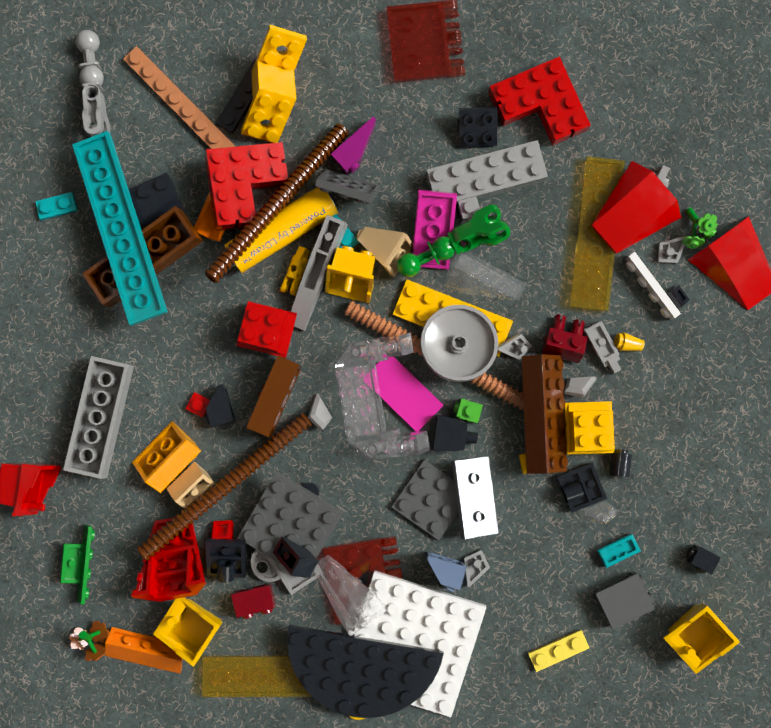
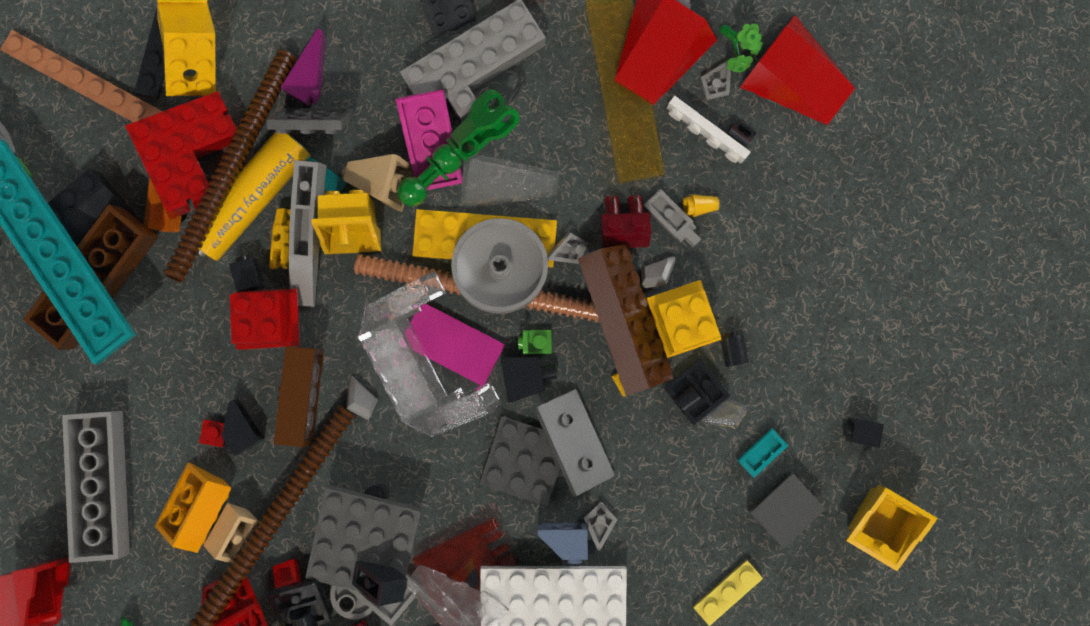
camera: 25 degrees left, 0 degrees up
none -> black brick [229,255,265,292]

